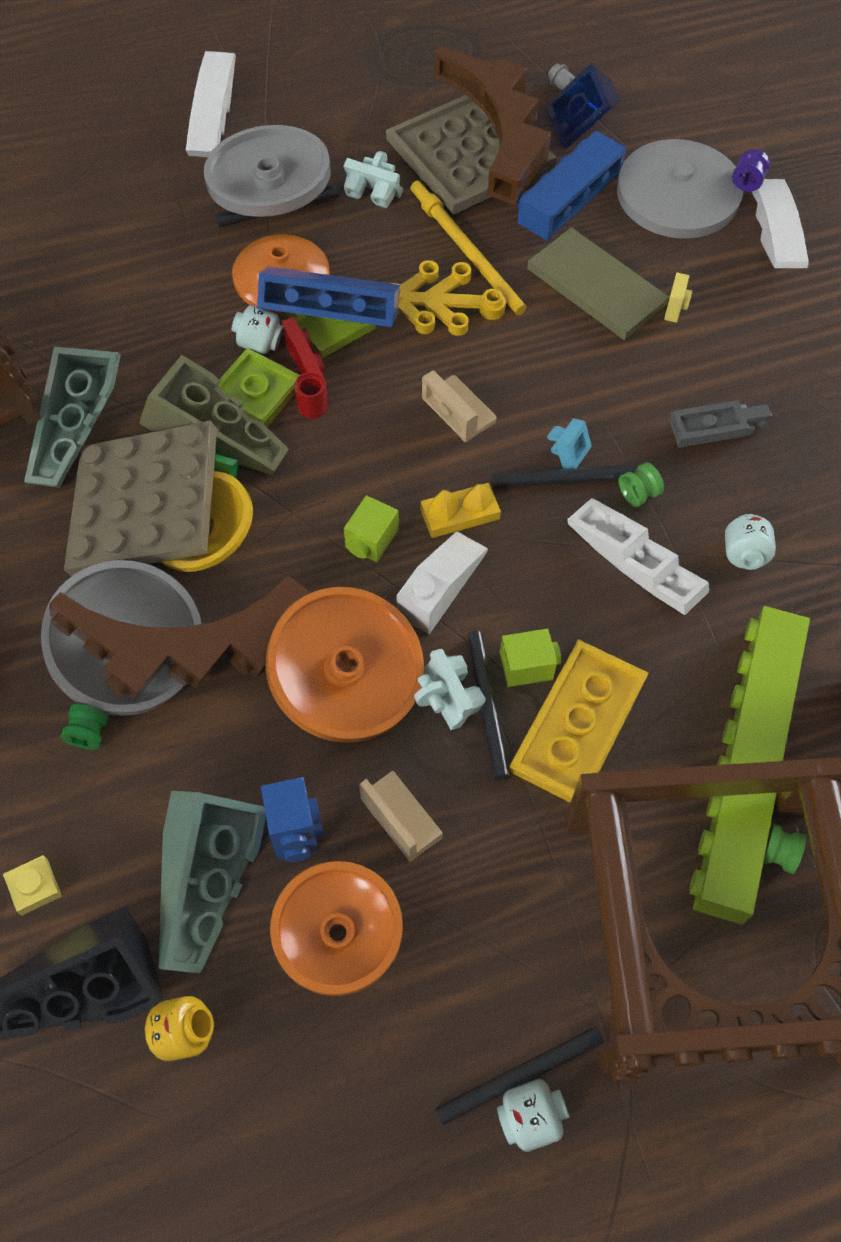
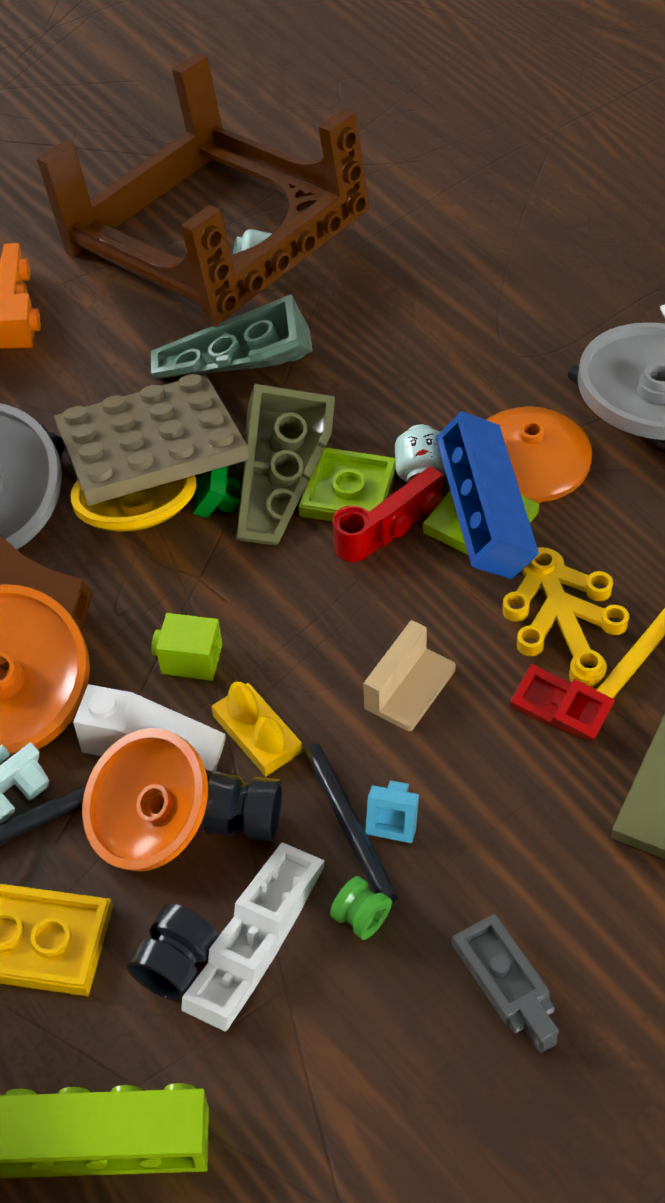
camera: 75 degrees right, 10 degrees down
lime brick [500,628,561,687] -> none
light aqua head [725,514,776,570] -> none
none -> orange dish [82,728,208,872]
none -> black wheel [126,903,218,1001]
none -> black wheel [204,772,282,842]
none -> red slope [509,663,615,741]

